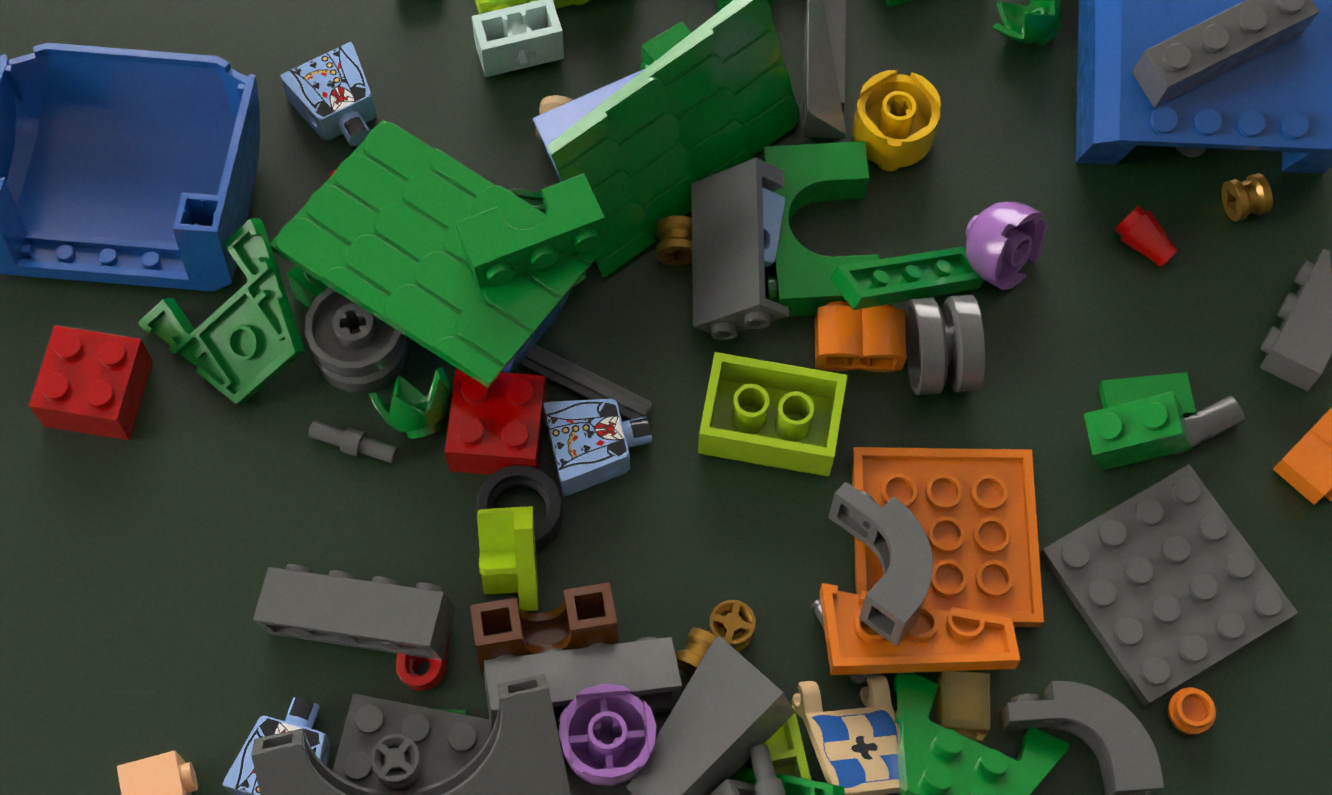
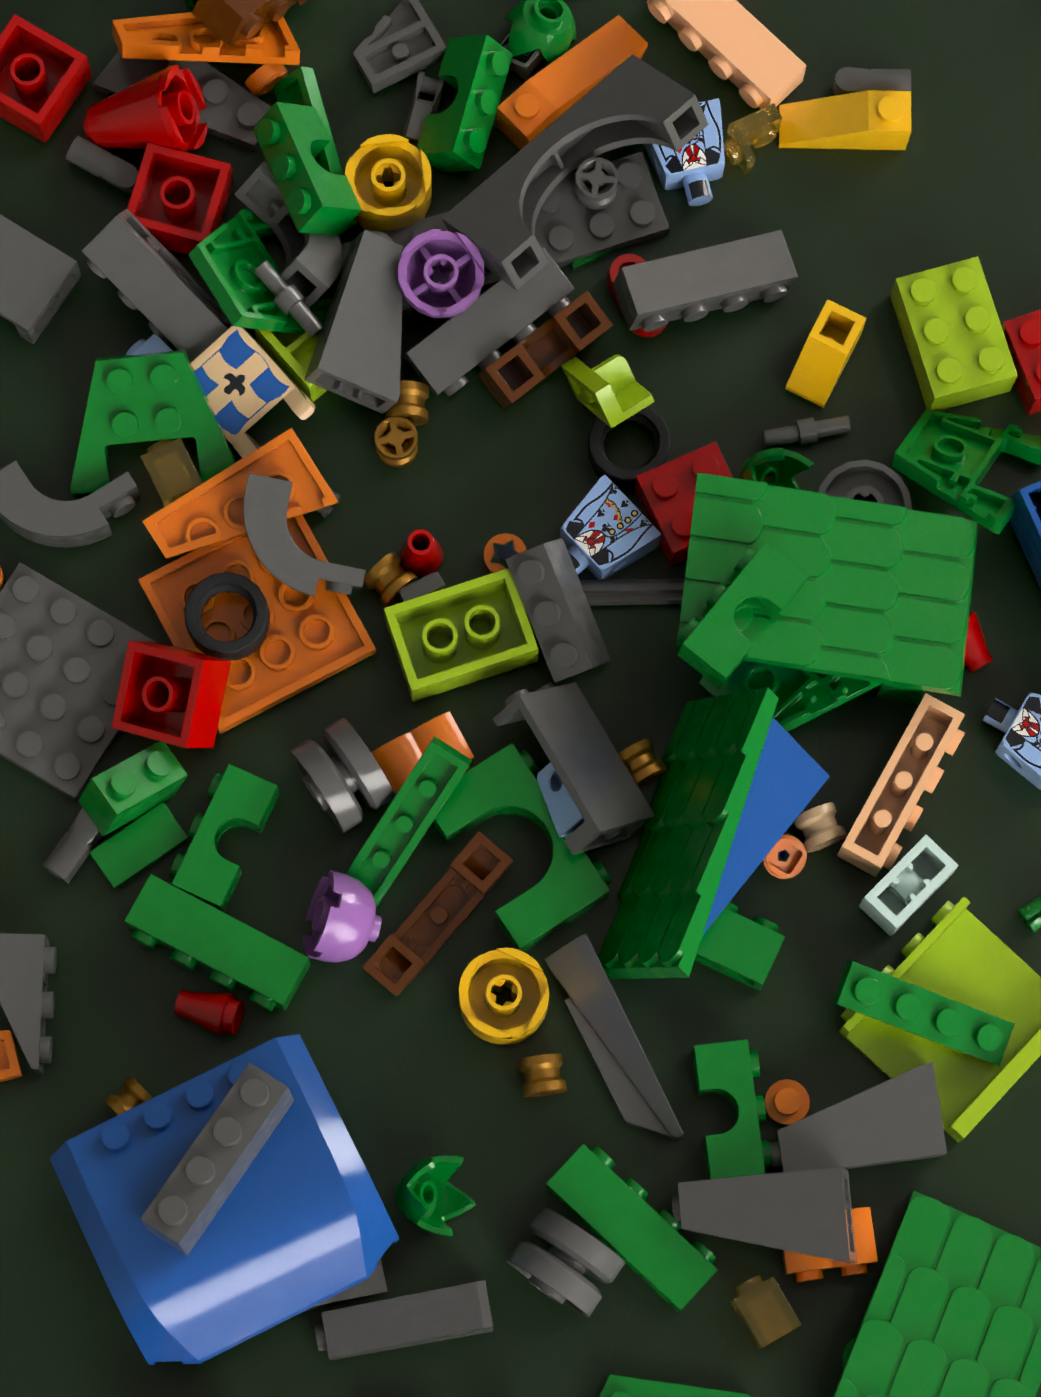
camera: 150 degrees right, 10 degrees up
none -> red brick [111,641,231,748]
none -> green brick [124,874,311,1012]
none -> green arch [169,764,280,912]
none -> black tyre [184,572,270,661]
none -> reddish brown slope [362,831,513,997]
none -> pearl gold wheel [363,552,418,607]
none -> dark grey tile [399,572,445,603]
none -> red cone [400,529,443,576]
none -> orange tile [484,533,527,574]
none -> dark grey brick [505,538,612,683]
none -> pearl gold wheel [518,1053,567,1098]
none -> clear yellow bracket [723,103,782,174]
none -> yellow slope [779,90,911,150]
none -> yellow slope [785,299,867,408]
none -> dark grey bar [832,67,911,96]
none -> light nougat brick [837,693,965,877]
none -> lime brick [890,256,1018,411]

